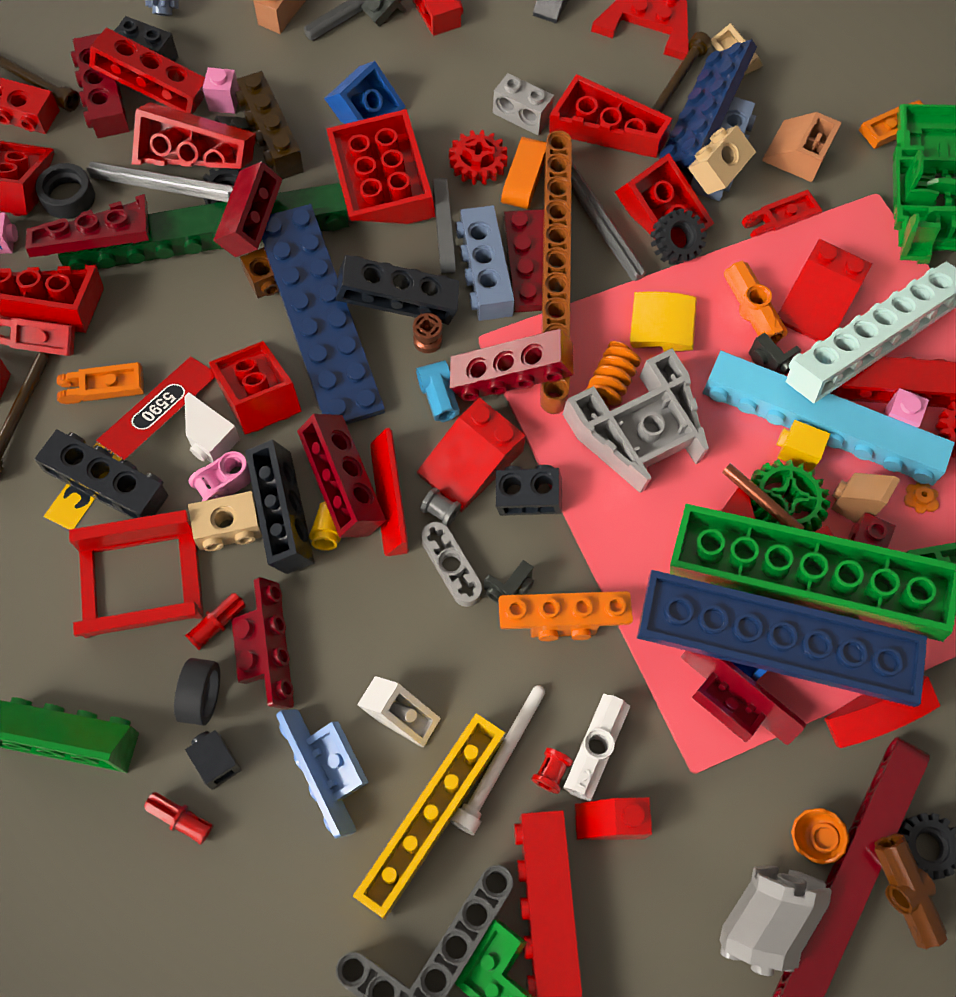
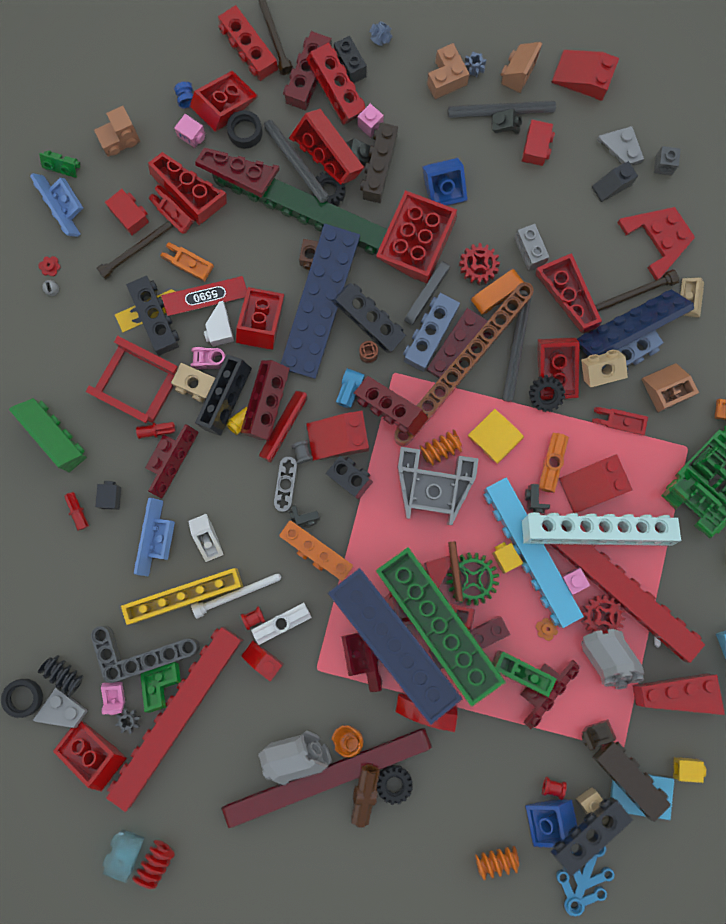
camera: 40 degrees right, 15 degrees up
black tyre [174,658,220,726] -> none
dark red brick [213,161,283,258] -> none
medium nougat slope [831,473,900,523] -> none

